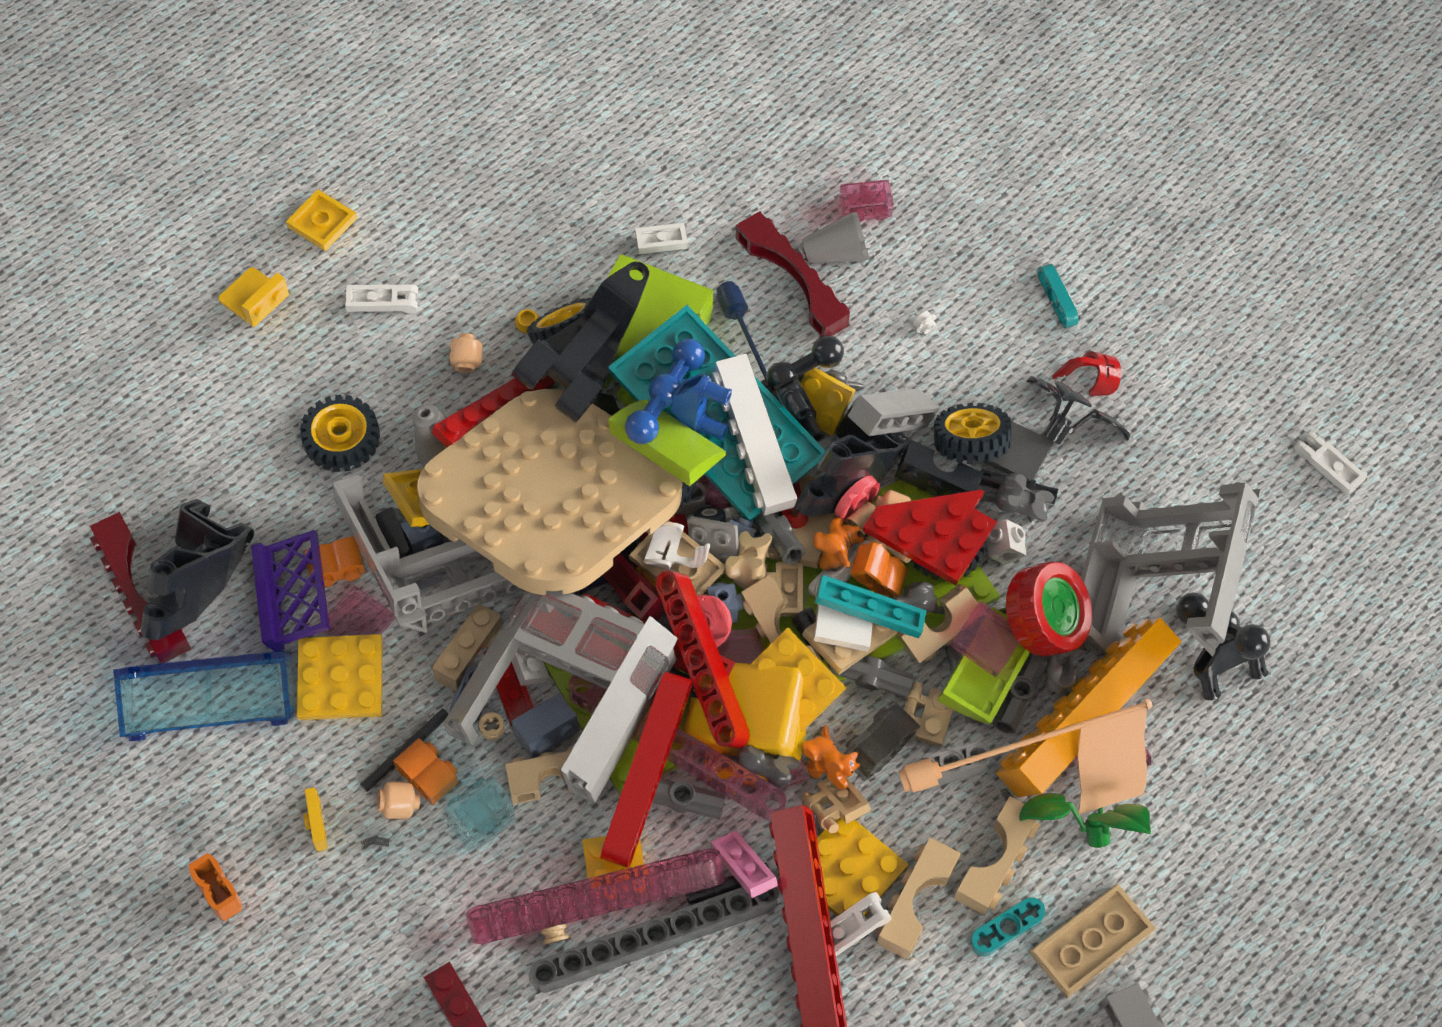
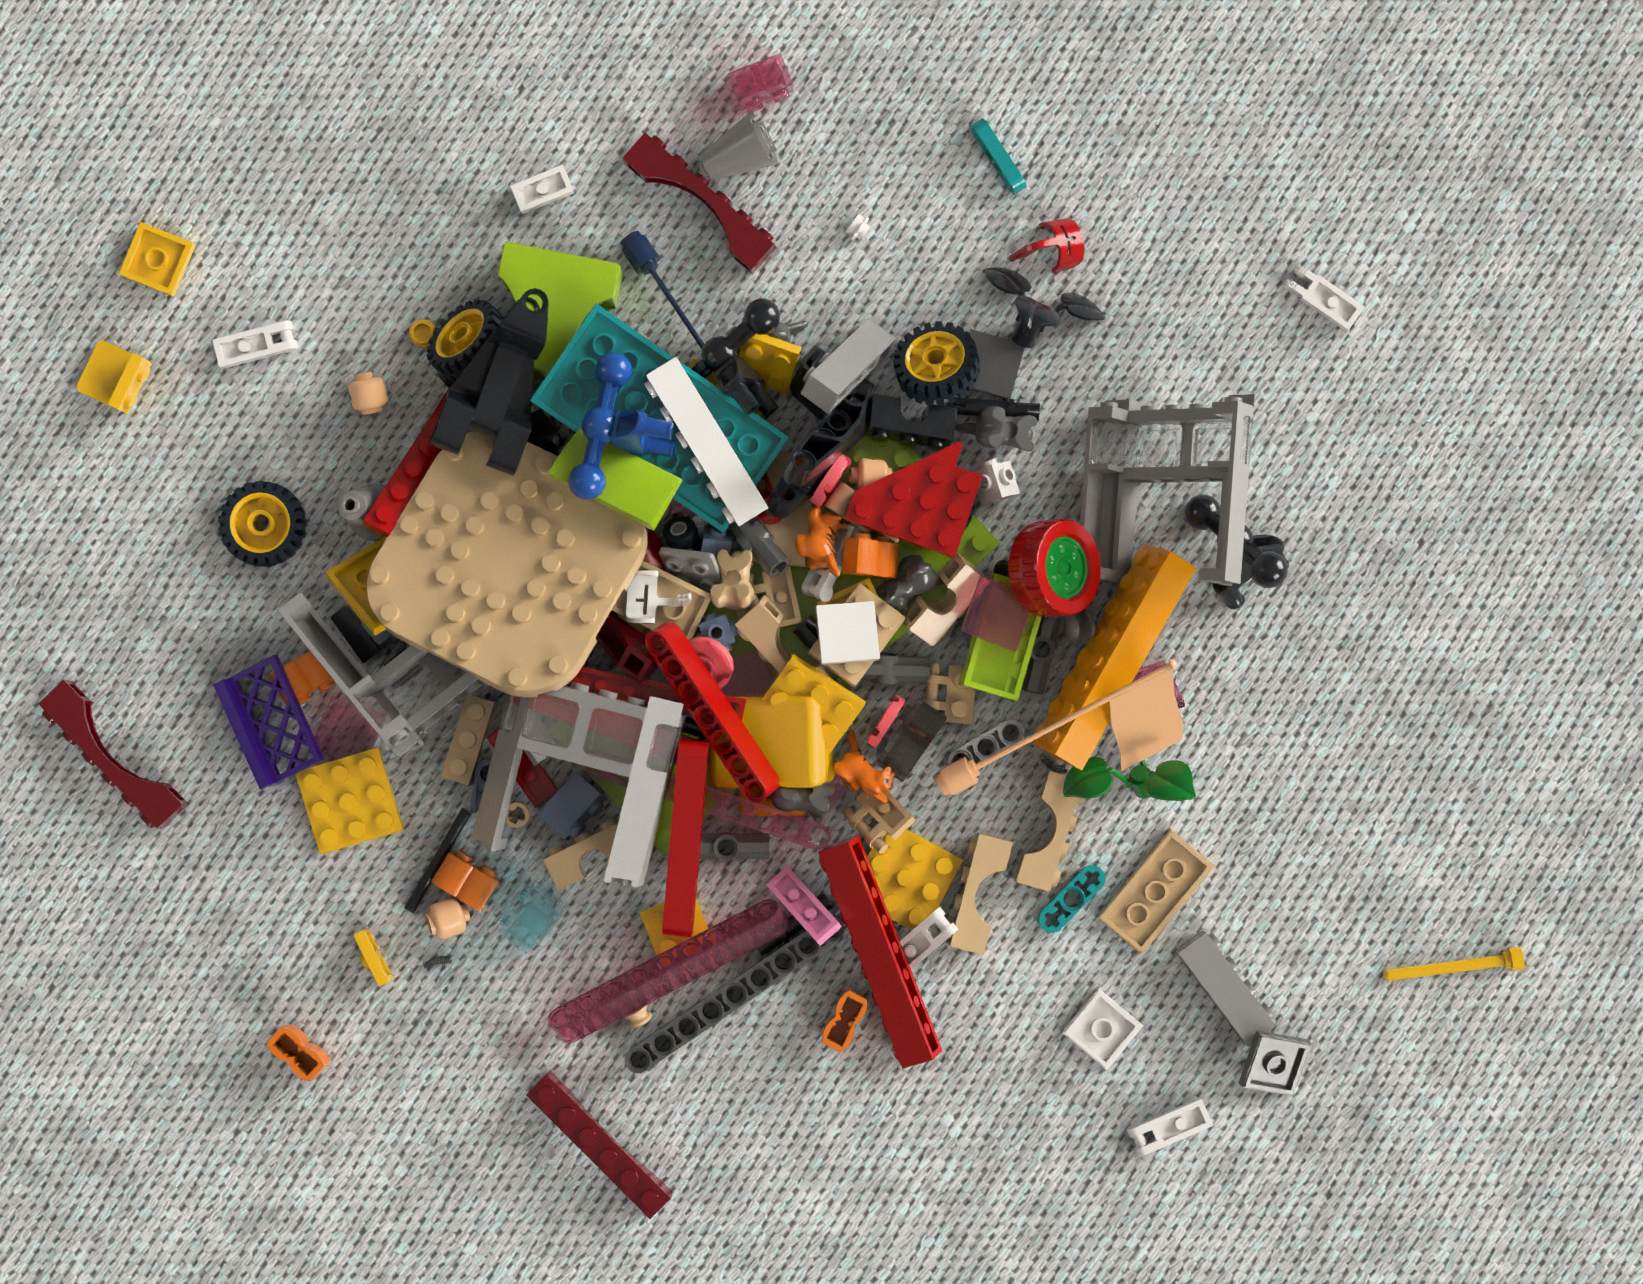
camera: 10 degrees left, 25 degrees up
clear light blue windscreen [113,649,294,741] -> none
black piece [141,499,254,640] -> none
teal plate [814,575,926,638] -> none
none -> orange brick [822,988,867,1052]
none -> coral tile [867,695,906,748]

